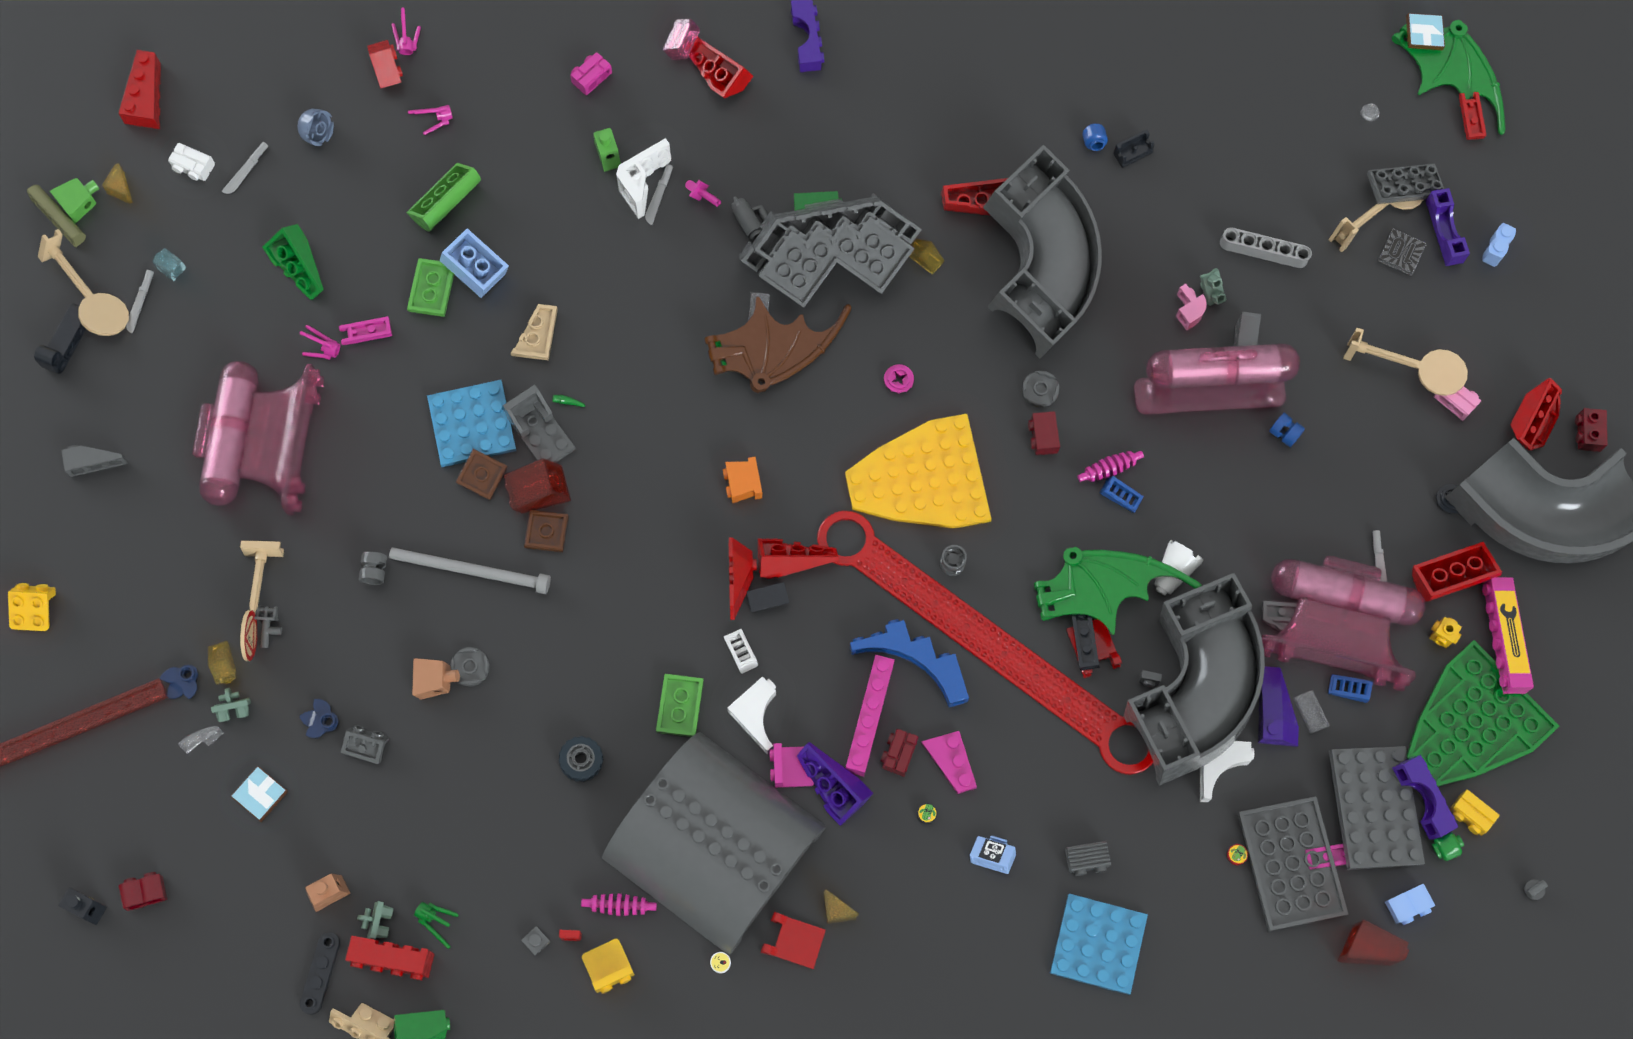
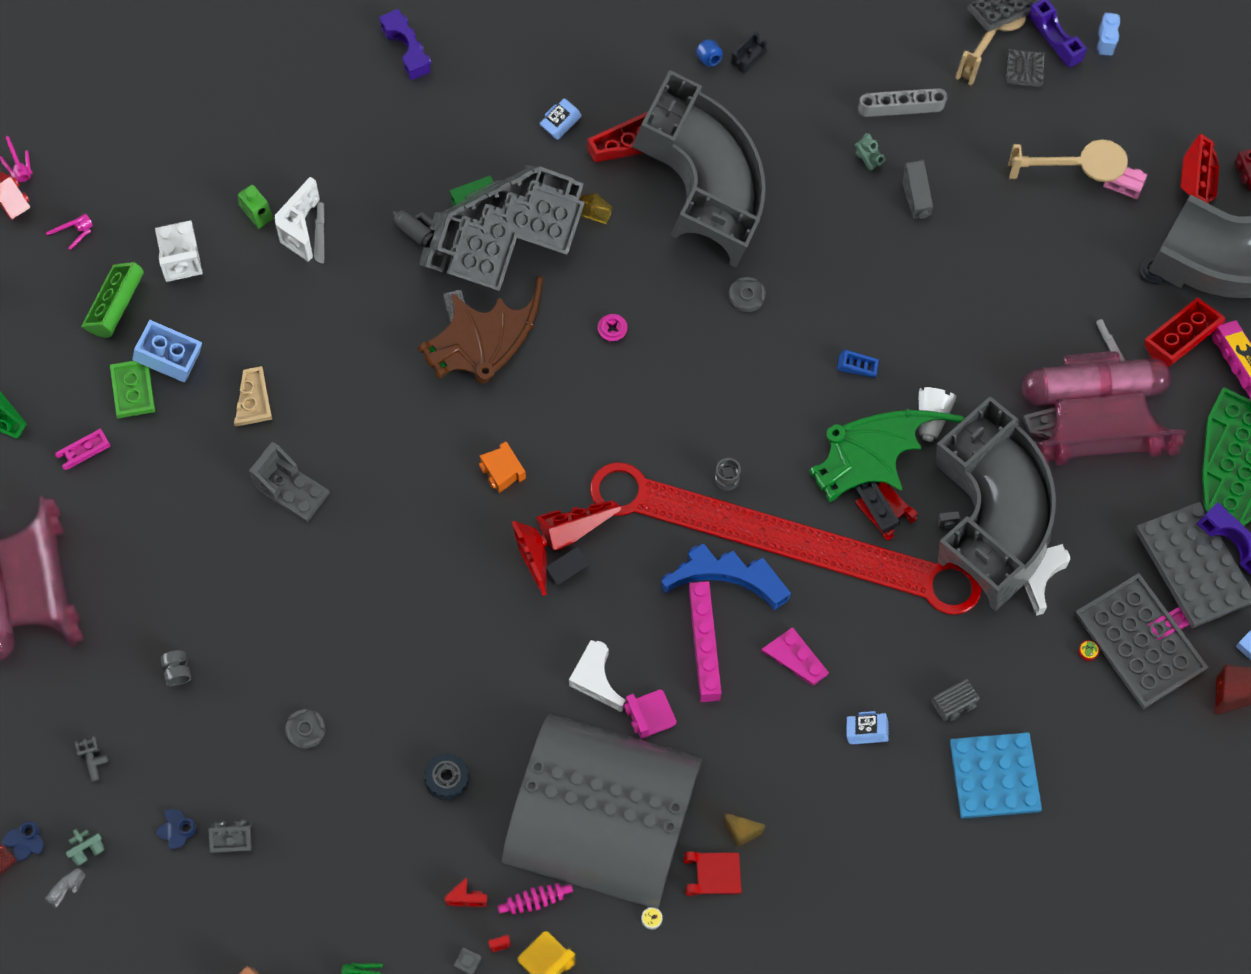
camera: 20 degrees left, 5 degrees down
clear yellow slope [208,641,236,685] -> none
tile [230,766,288,822] -> none
tan piece [240,541,284,661] -> none
dark pink plant [300,325,340,360] -> none
light grey piece [389,547,551,594] -> none
nougat torso [412,658,460,699] -> none
dark azure plate [427,380,517,467] -> none
reddish brown tile [456,449,508,500] -> none
clear red slope [504,458,571,513] -> none
reddish brown tile [524,510,569,552] -> none
green helmet [552,395,585,407] -> none
dark pink brick [570,53,612,96] -> none
bright green plate [656,674,704,737] -> none
clear pink brick [663,19,700,60] -> none
dark pink arm [685,180,721,207] -> none
red wedge [686,36,753,98] -> none
white slope [724,629,758,674] -> none
dark purple wedge [797,742,874,826] -> none
yellow piece [845,414,991,528] -> none
dark red brick [880,729,919,777] -> none
tile [917,803,937,824] -> none
dark red brick [1028,411,1060,455] -> none
dark pink piece [1077,451,1144,482] -> none
clear pink piece [1134,343,1300,414] -> none
bright pink brick [1176,284,1206,330] -> none
dark purple wedge [1258,666,1299,747] -> none
blue wheel [1269,413,1305,447] -> none
clear tile [1294,690,1330,734] -> none
blue slope [1328,674,1373,703] -> none
yellow brick [1429,617,1462,648] -> none
none -> white bracket [155,221,203,282]
none -> red slope [445,878,487,907]
none -> light blue piece [540,98,582,140]

